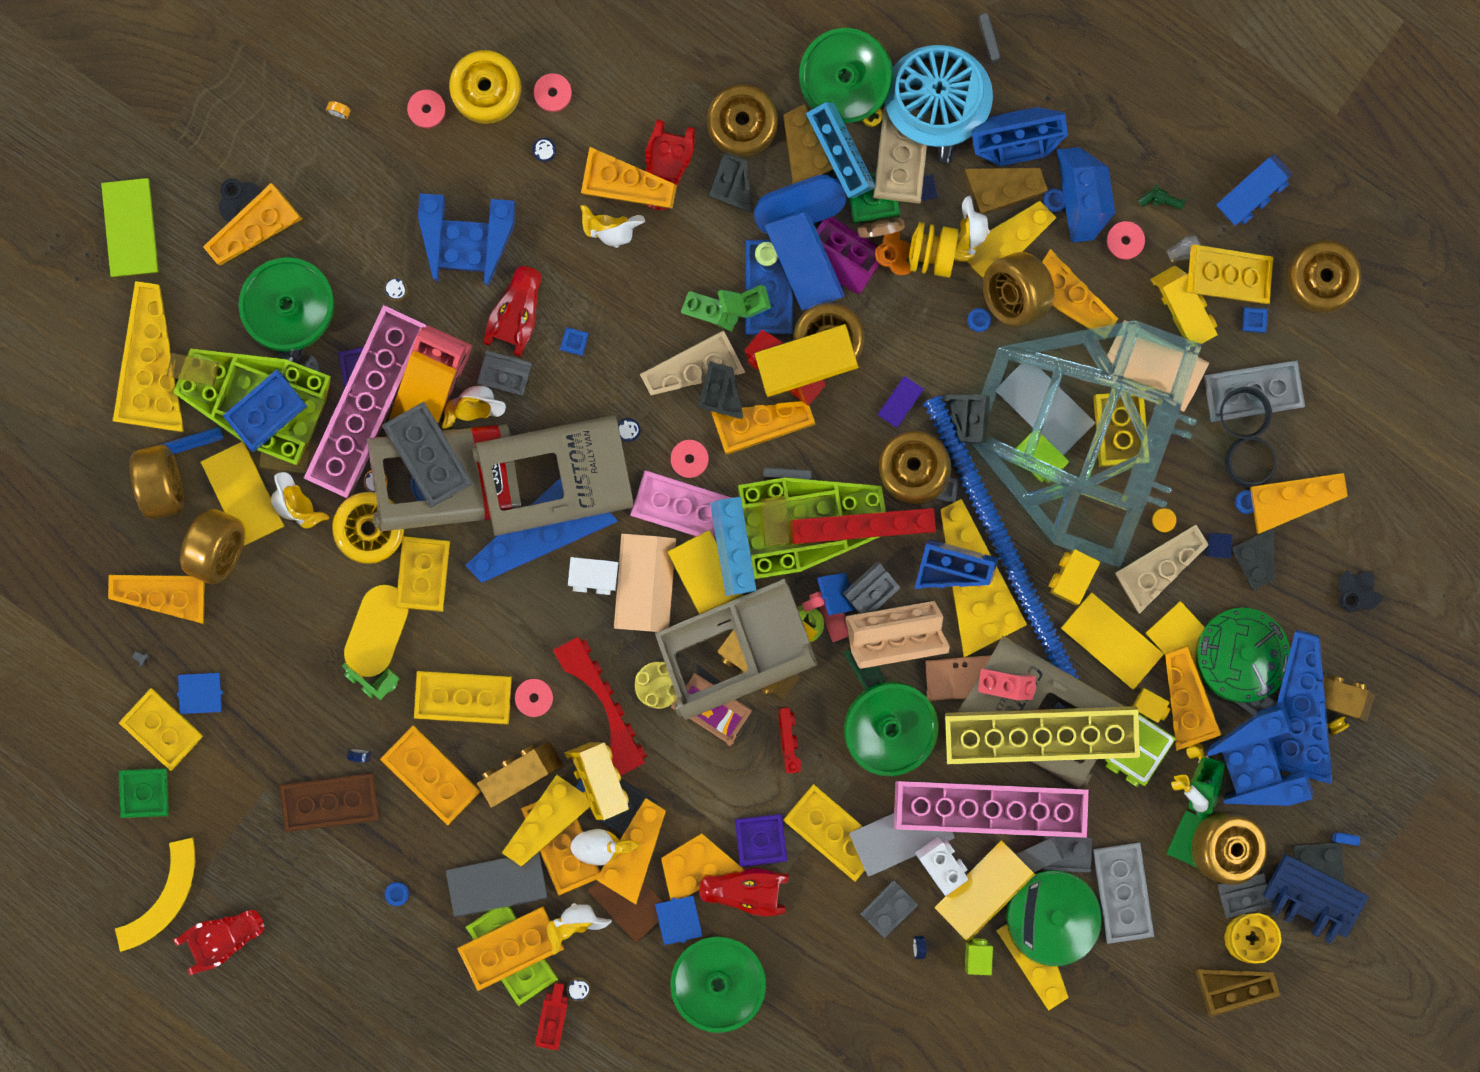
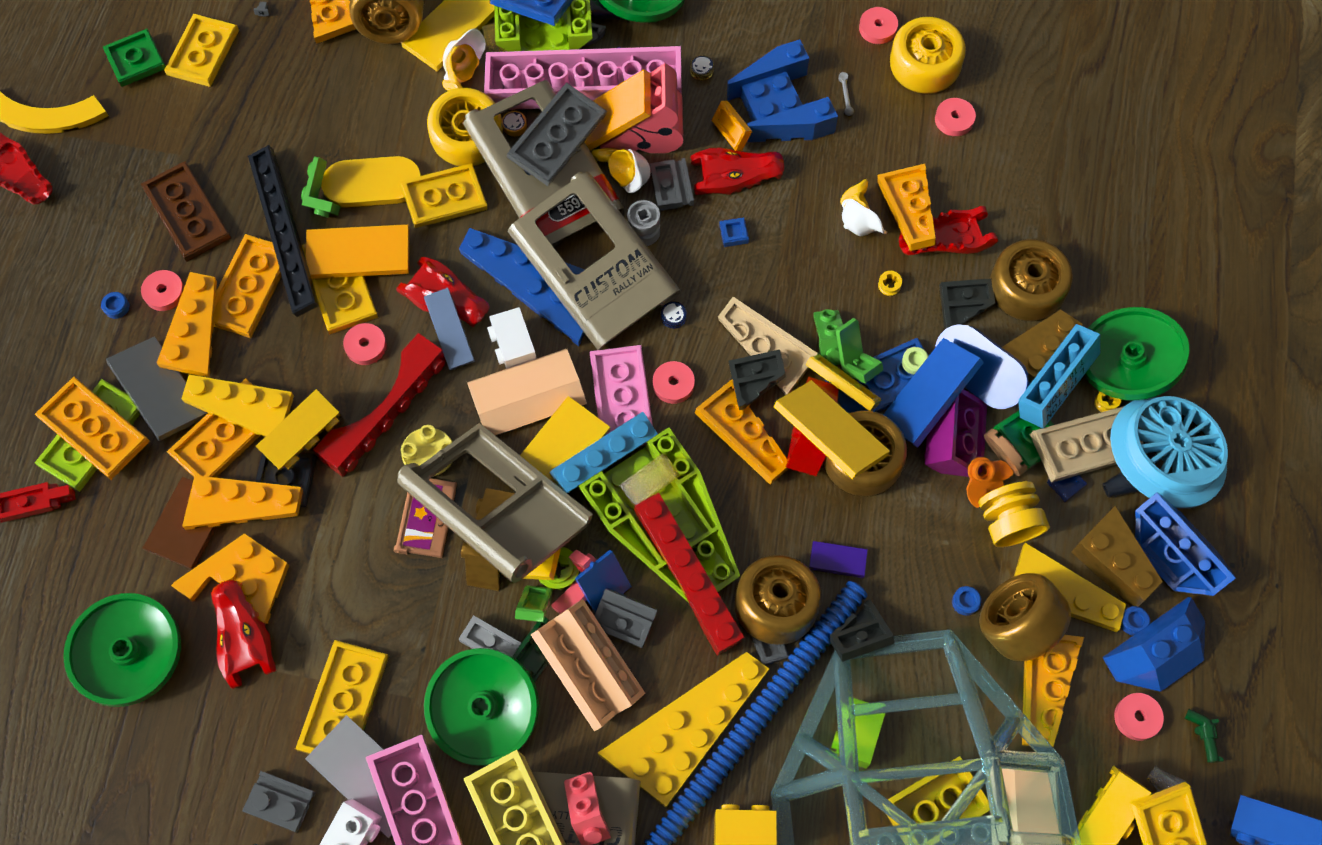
camera: 65 degrees right, 20 degrees down
blue piece [177,673,223,714] -> none
clear blue tile [347,749,372,762] -> none
pearl gold wedge [477,741,564,808] -> none
tile [532,138,556,162] -> none
hair [547,903,612,955] -> none
tile [567,977,591,1002] -> none
white hair [571,829,639,865] -> none
blue piece [655,896,703,945] -> none
dark purple tile [735,814,787,867] -> none
dark grey tile [763,467,811,480] -> none
red hinge [777,707,801,773] -> none
blue wedge [915,539,998,589] -> none
nougat door [925,655,991,702] -> none
hair [954,196,990,262] -> none
dark grey tile [978,13,1001,64] -> none
light grey tile [995,357,1096,455] -> none
none -> coral piece [141,270,184,311]
none -> light orange wing [157,272,217,378]
none -> black tile [248,145,319,317]
none -> light orange tile [306,225,409,279]
none -> red animal [396,257,490,327]
none -> sand blue tile [424,288,475,370]
none -> light grey plate [459,615,522,656]
none -> bright green tile [515,585,553,622]
none -> light grey wheel [627,200,660,246]
none -> light orange tile [711,101,752,151]
none -> yellow tile [806,354,882,411]
none -> light grey hinge [838,72,854,116]
none -> yellow bush [878,271,902,296]

